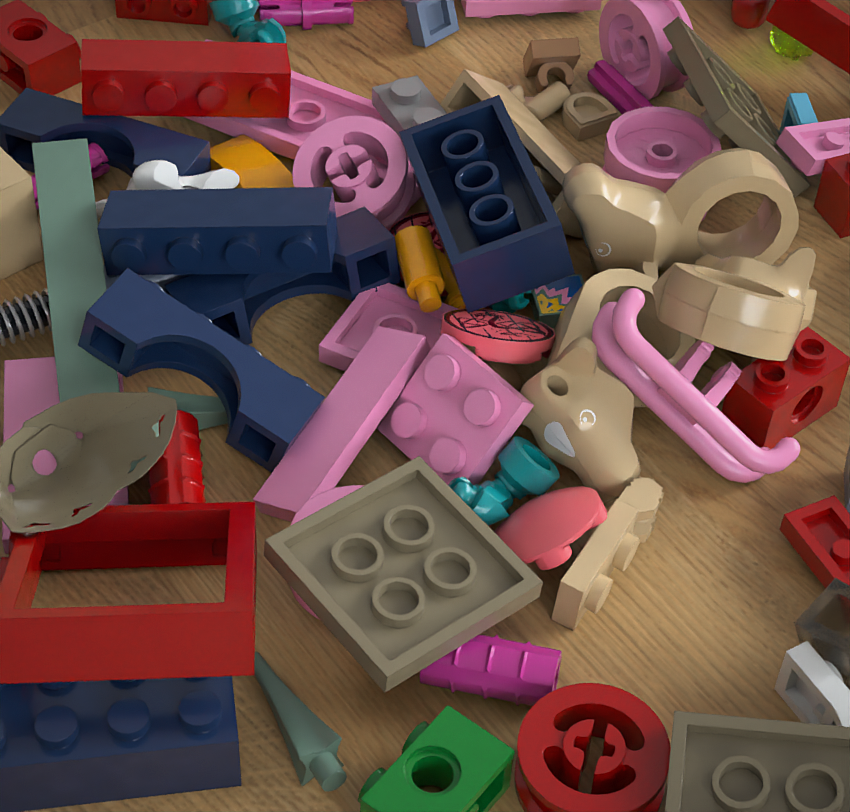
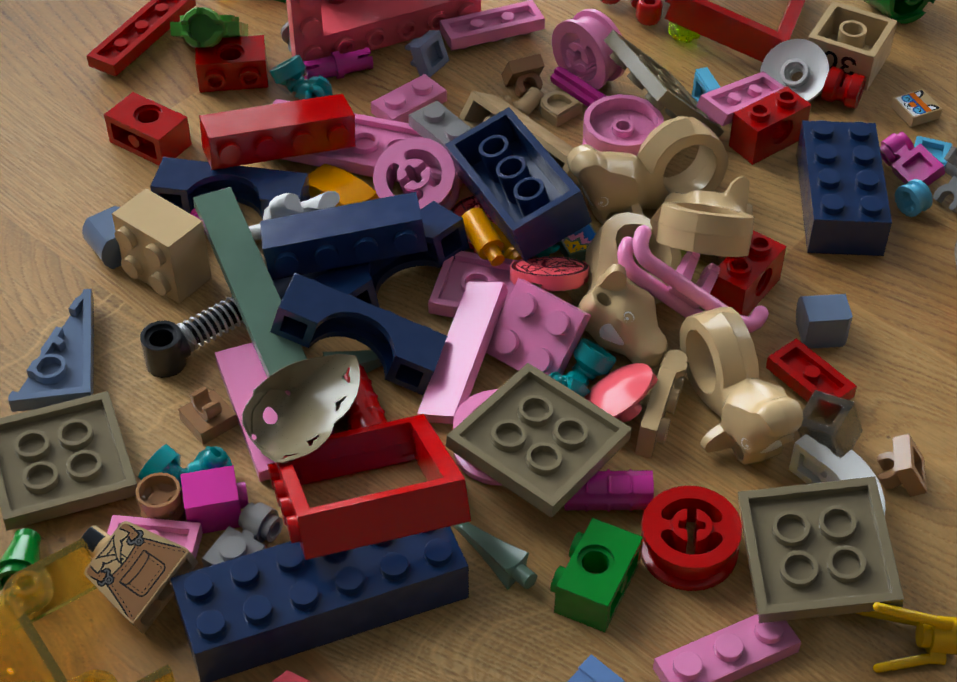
camera: 10 degrees left, 0 degrees up
none -> bright pink plate [371,74,447,123]
none -> tan animal [680,307,803,465]

